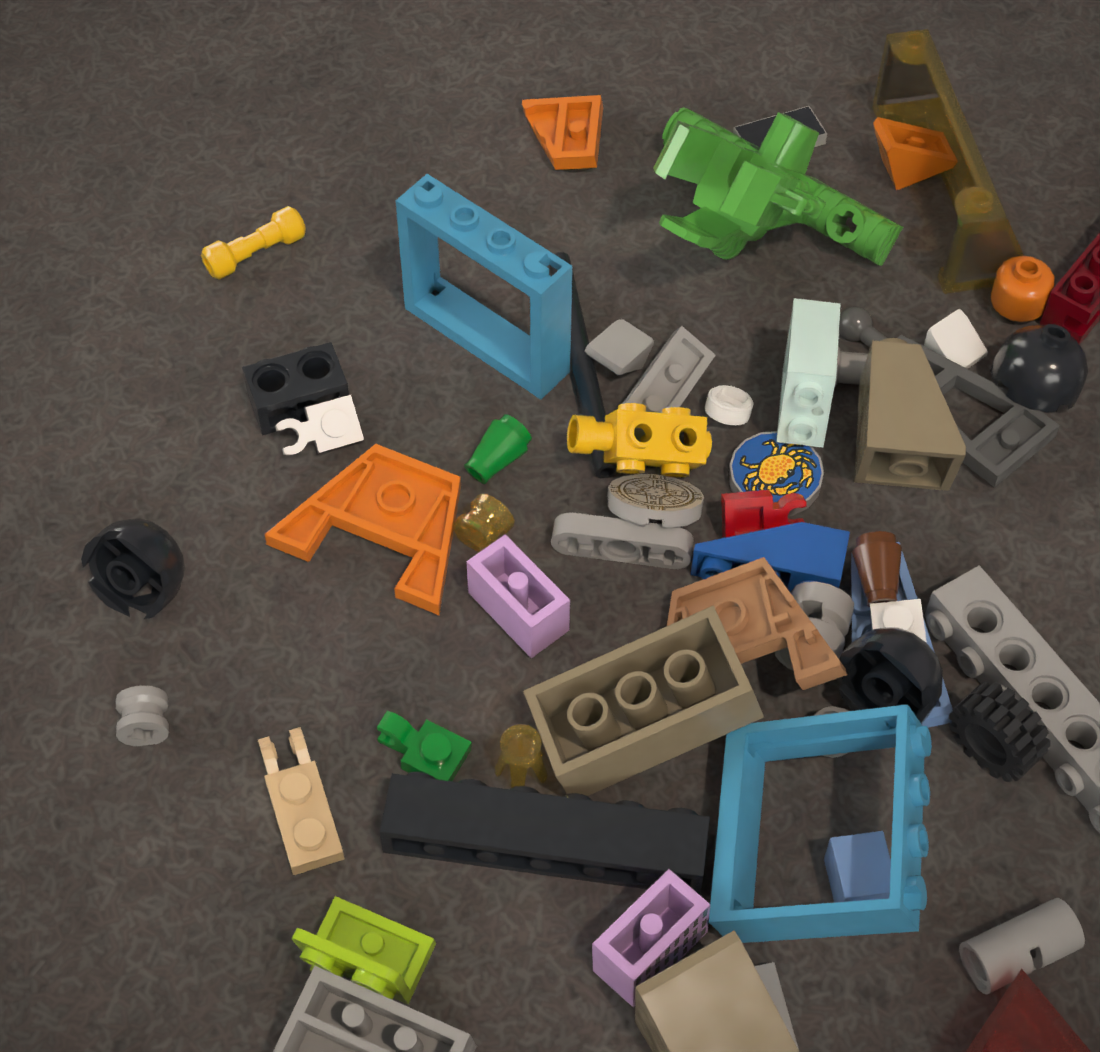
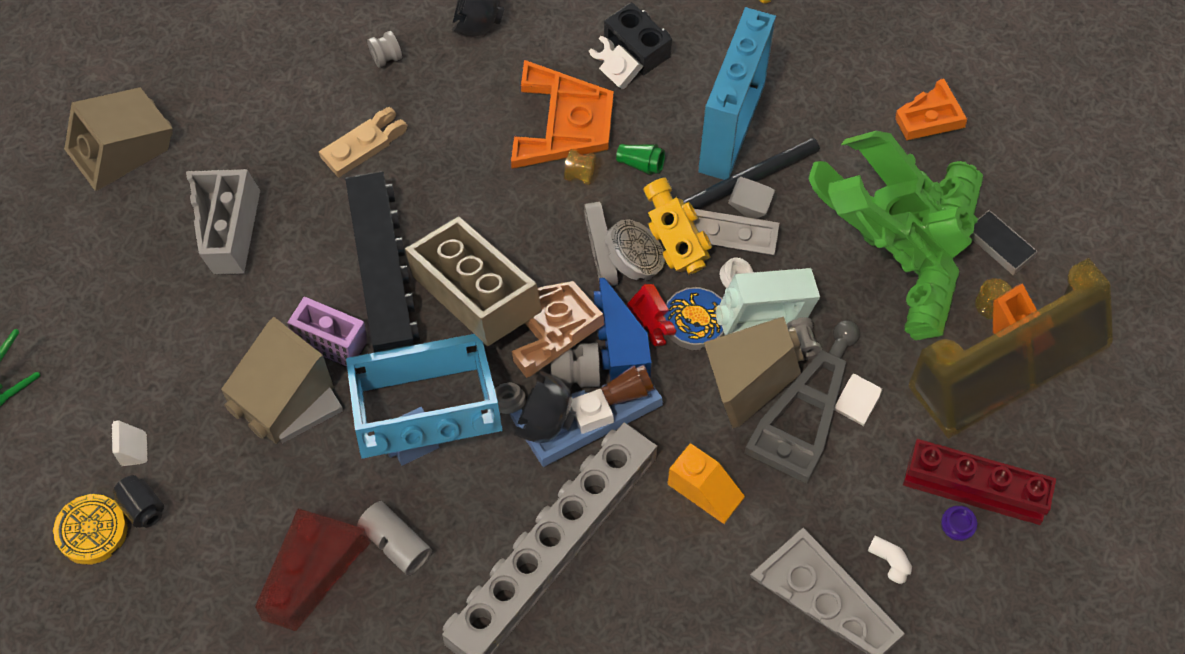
camera: 70 degrees right, 5 degrees up
lime bracket [292,896,436,1004] -> none
green plate [377,711,472,781] -> none
lavender brick [467,534,570,658] -> none
clear yellow piece [494,724,548,788] -> none
black tyre [949,682,1050,782] -> none
black cylinder [990,324,1088,413] -> none
orange head [991,256,1055,322] -> none
none -> light orange slope [668,443,745,524]
none -> clear yellow wheel [975,278,1012,319]

